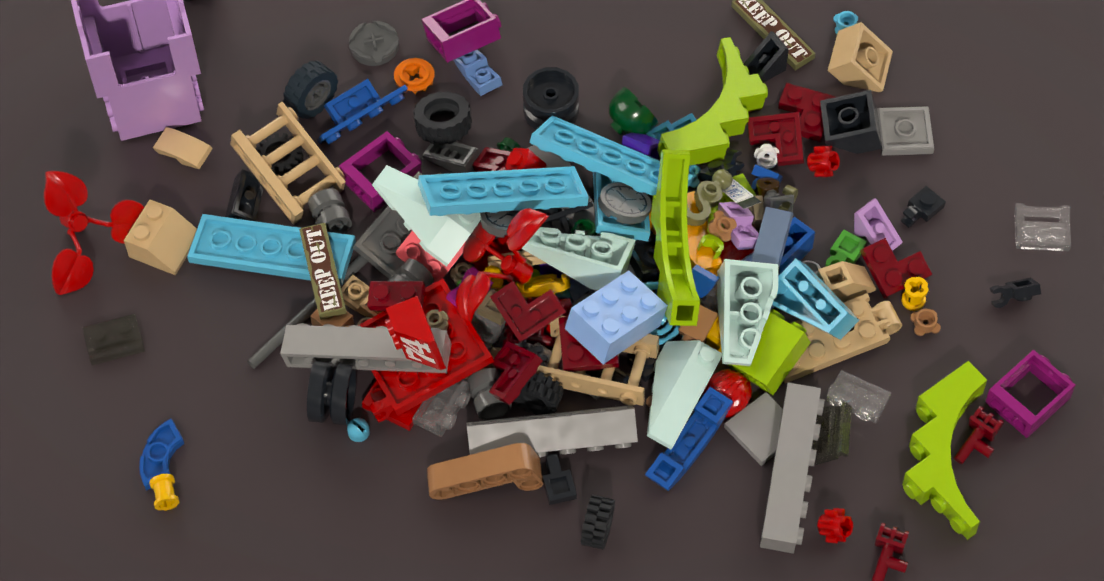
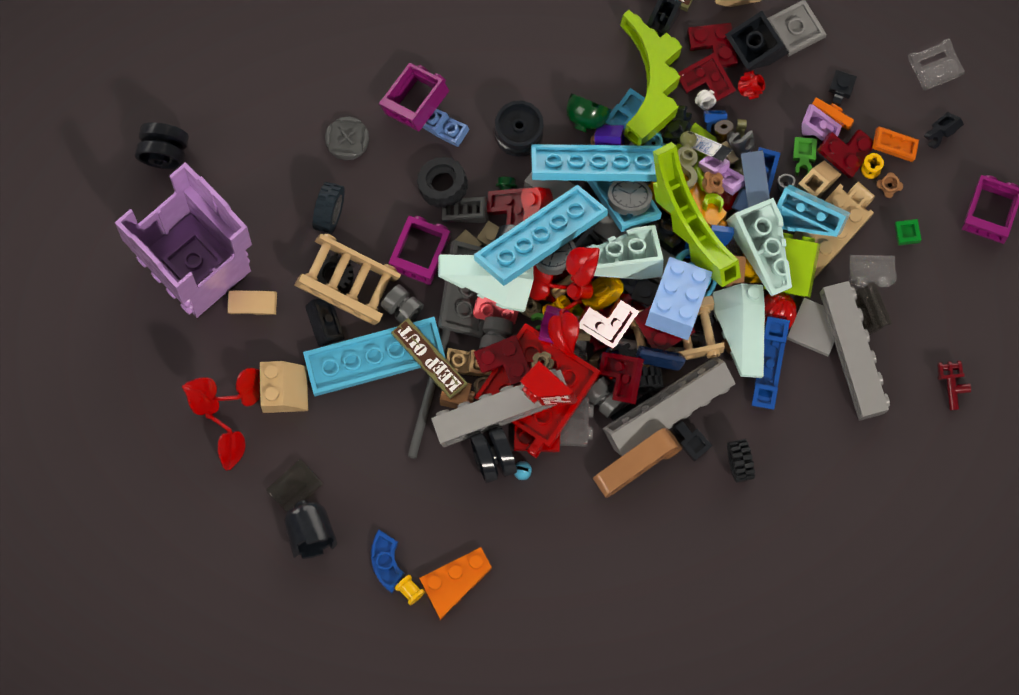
camera: 30 degrees left, 15 degrees up
blue bracket [317,79,408,144] -> none
orange gear [394,58,435,94] -> none
dark green plate [571,219,598,236] -> none
red gear [817,508,853,544] -> none
lime arch [902,361,987,540] -> none
dark red arm [953,406,1004,464] -> none
none -> black cylinder [285,500,337,559]
none -> orange wing [419,547,492,620]
none -> dark blue slope [636,345,686,370]
none -> orange plate [812,97,854,130]
none -> orange plate [872,126,919,162]
none -> green tile [894,219,922,245]

